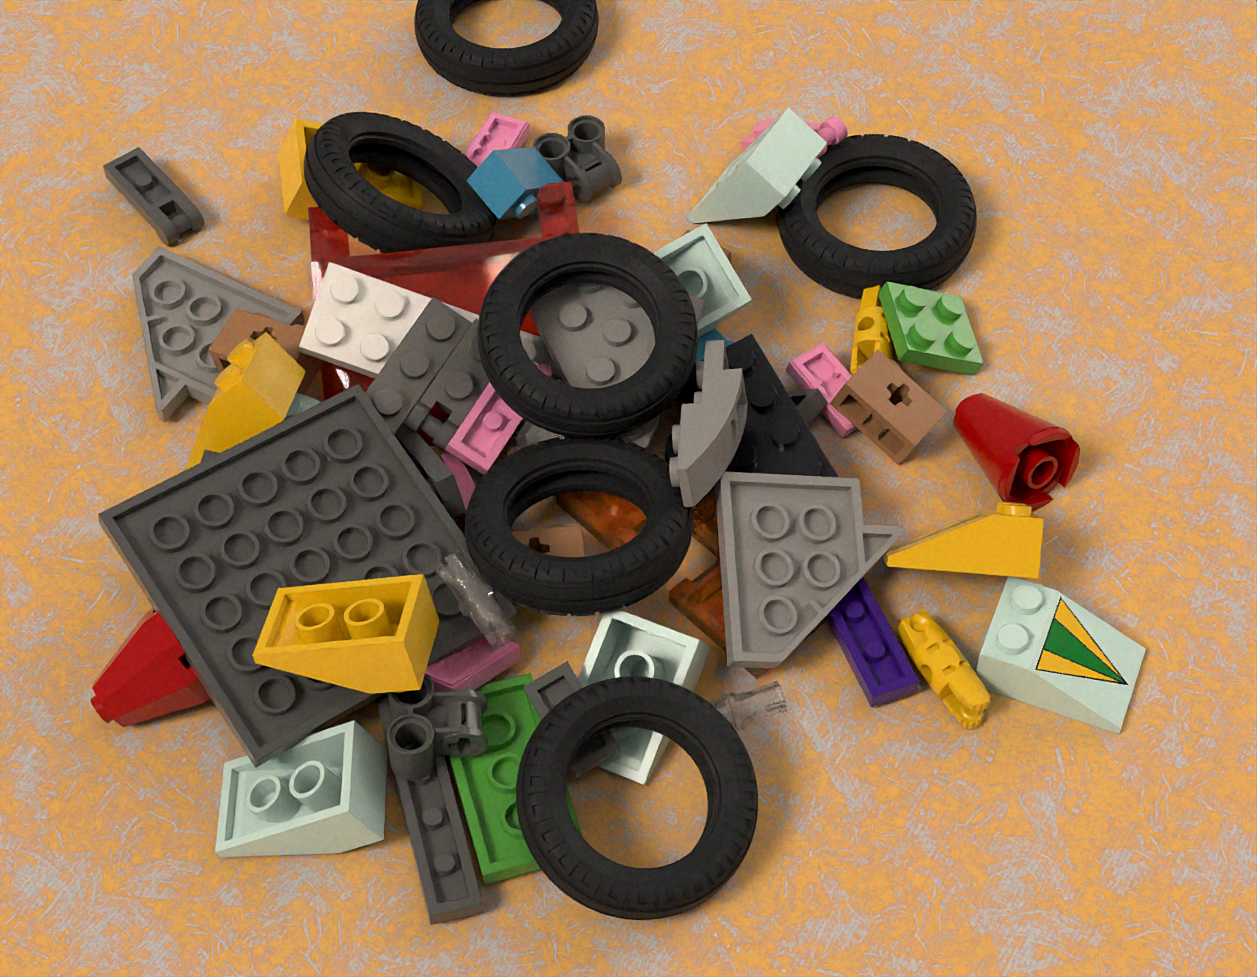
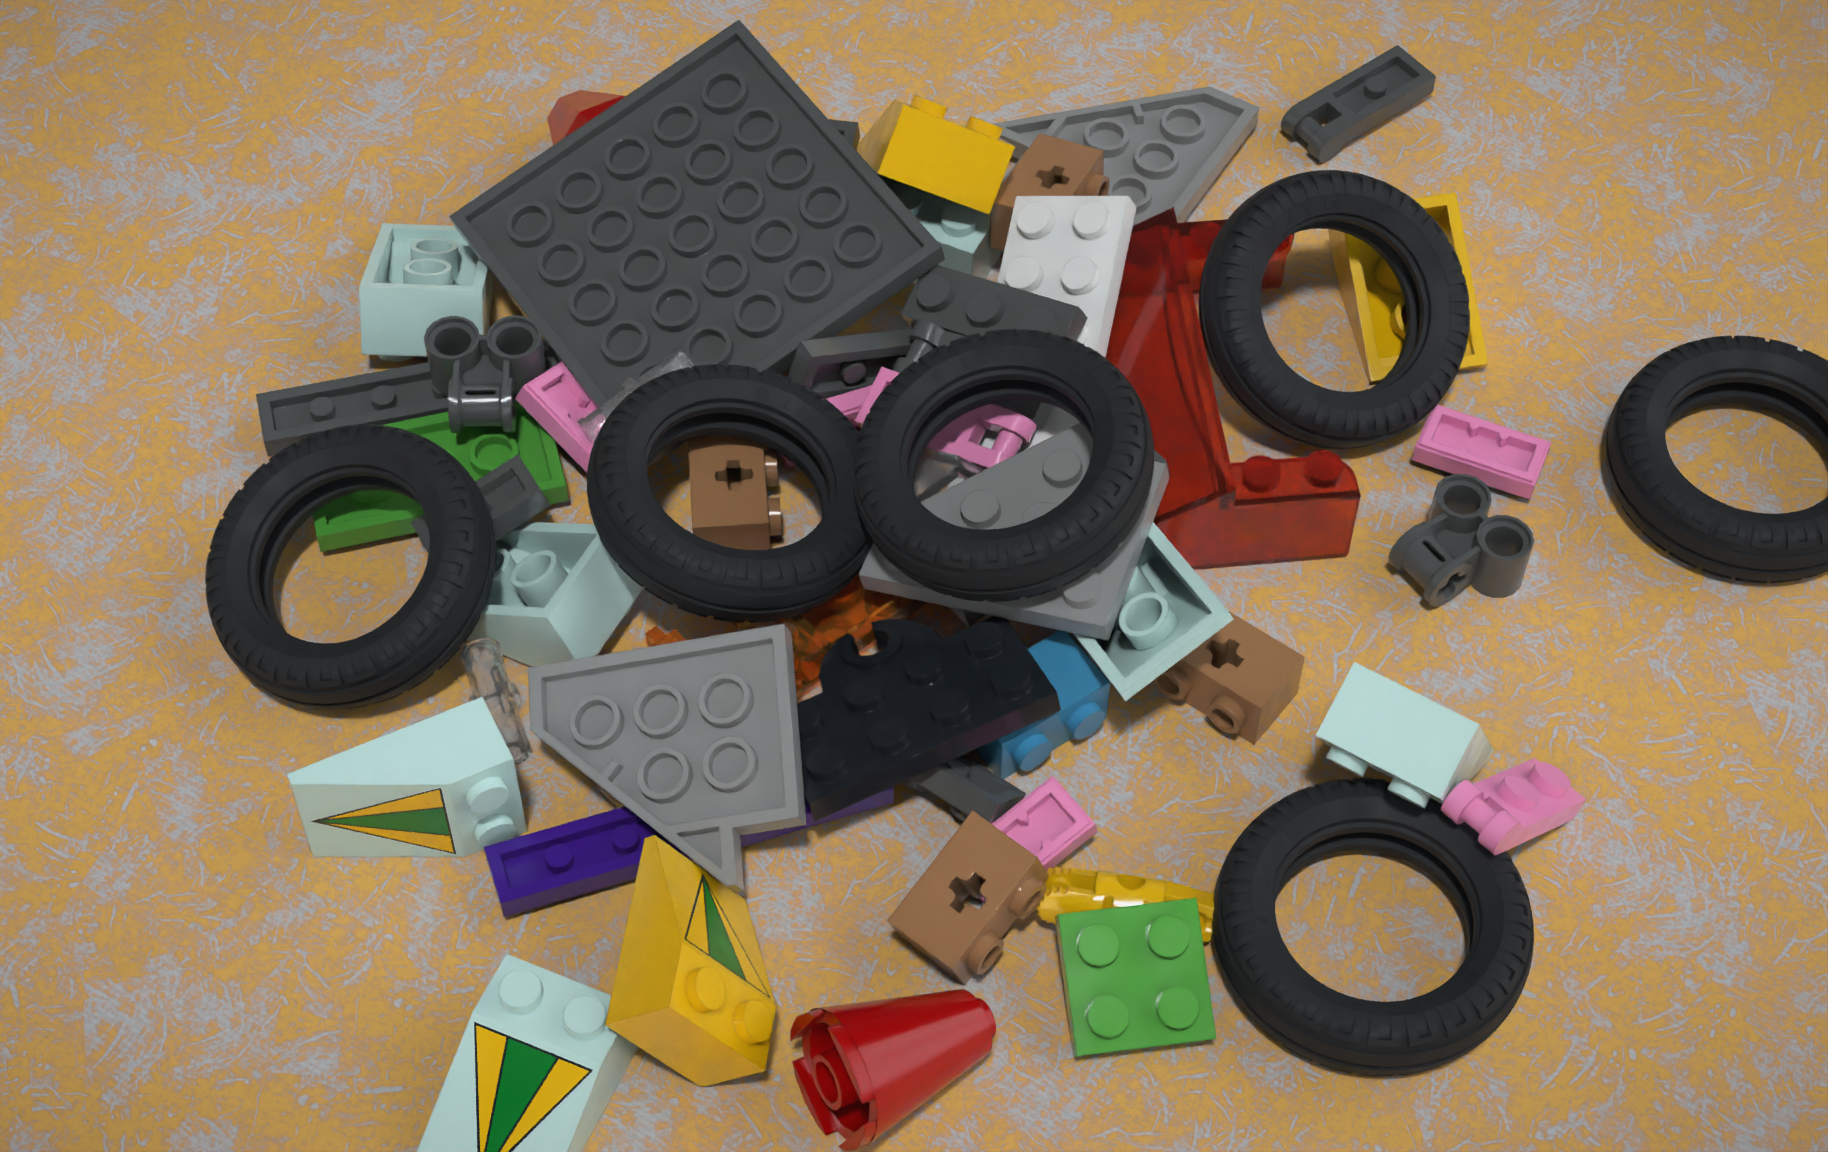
camera: 90 degrees right, 0 degrees up
yellow slope [252,574,440,694] -> none
dark azure brick [466,147,566,219] -> none
light grey slope [669,340,748,507] -> none
yellow hinge [897,611,991,730] -> none
none -> light aqua slope [287,697,527,857]

